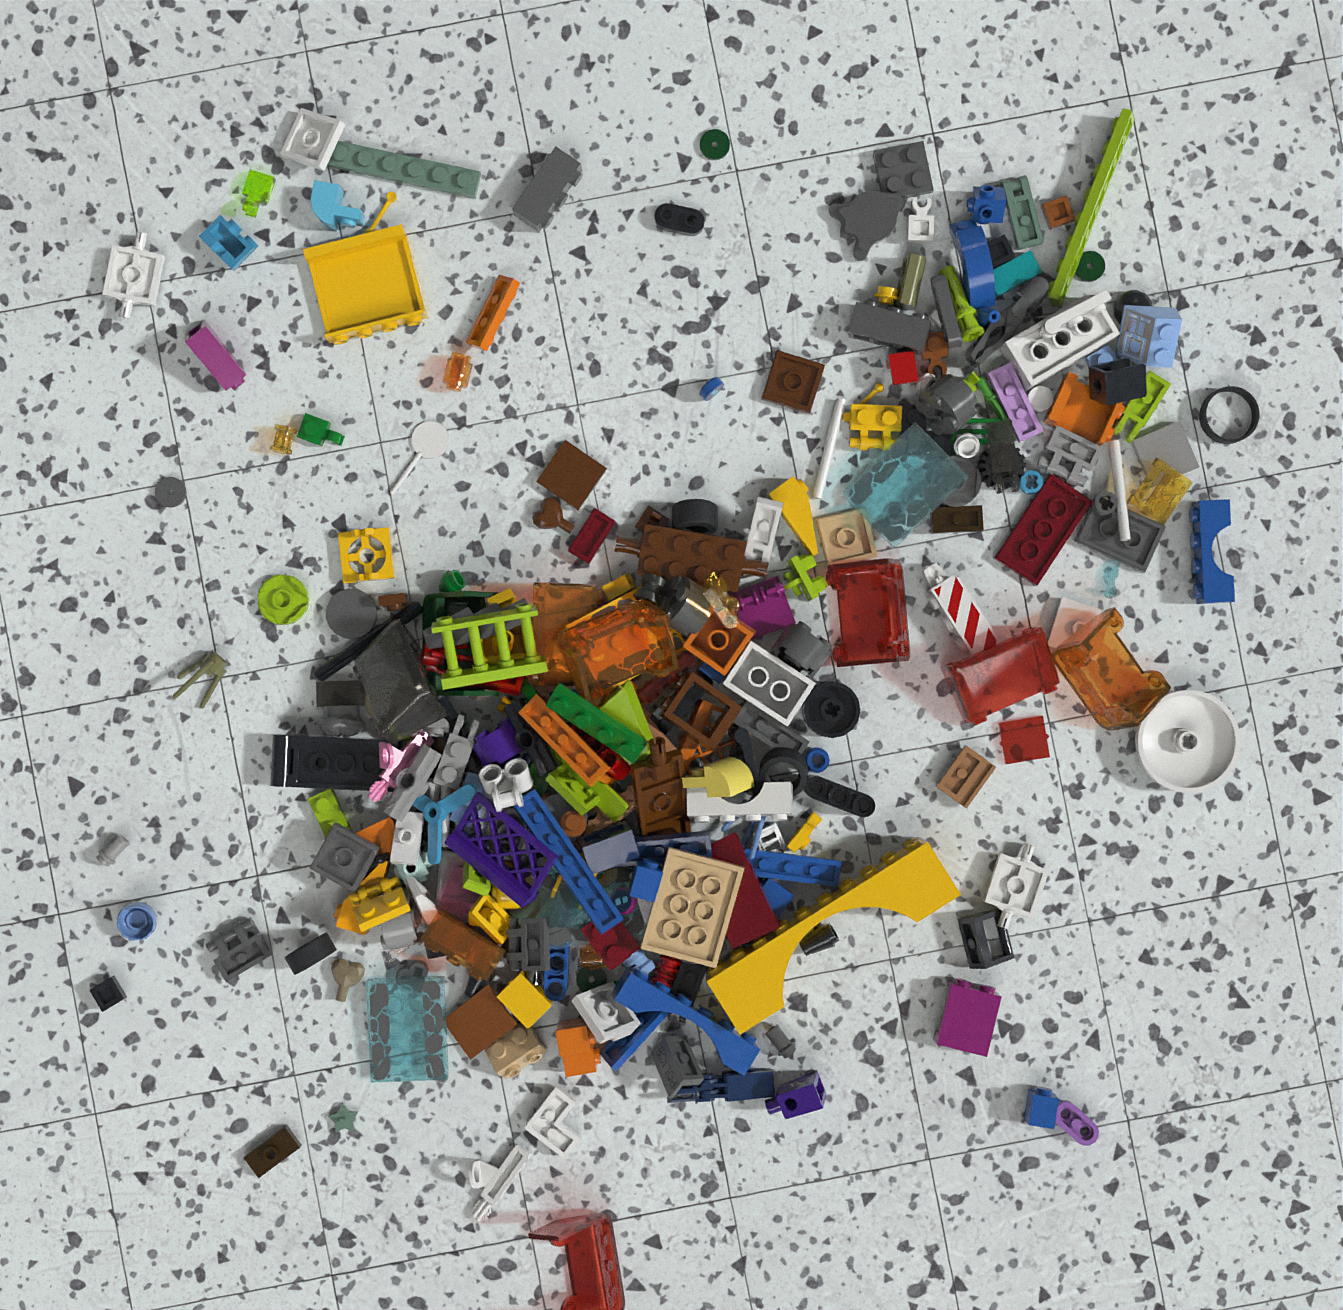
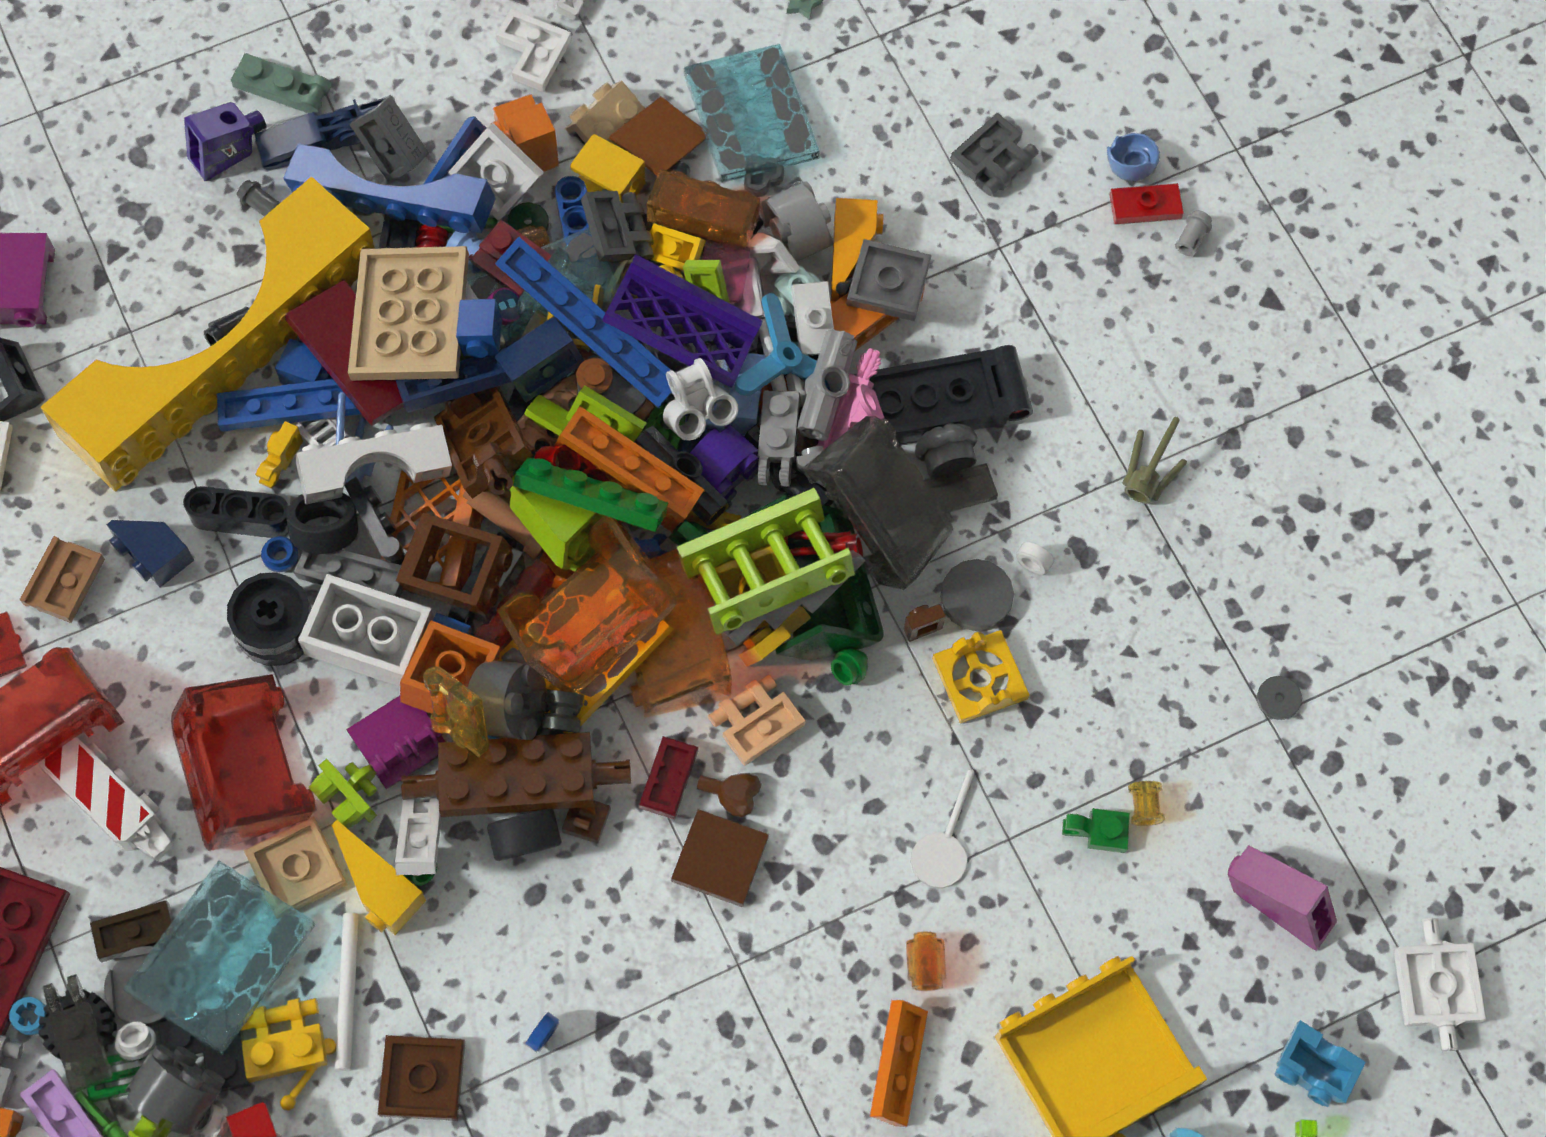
camera: 165 degrees right, 20 degrees down
black plate [89,975,127,1012] -> none
lime tile [258,574,310,625] -> none
black tyre [285,932,337,975] -> none
lime plate [308,789,352,838] -> none
black axle [314,601,423,681] -> none
dark tan rock [331,958,365,1002] -> none
yellow plate [349,876,411,932] -> none
yellow piece [602,573,637,601] -> none
light yellow brick [682,757,754,798] -> none
dark grey brick [771,621,832,679] -> none
none -> dark blue slope [106,520,194,588]
none -> sand green plate [231,53,332,113]
none -> light nougat plate [708,675,806,766]
none -> white tile [1016,542,1054,574]
none -> red plate [1109,183,1184,224]

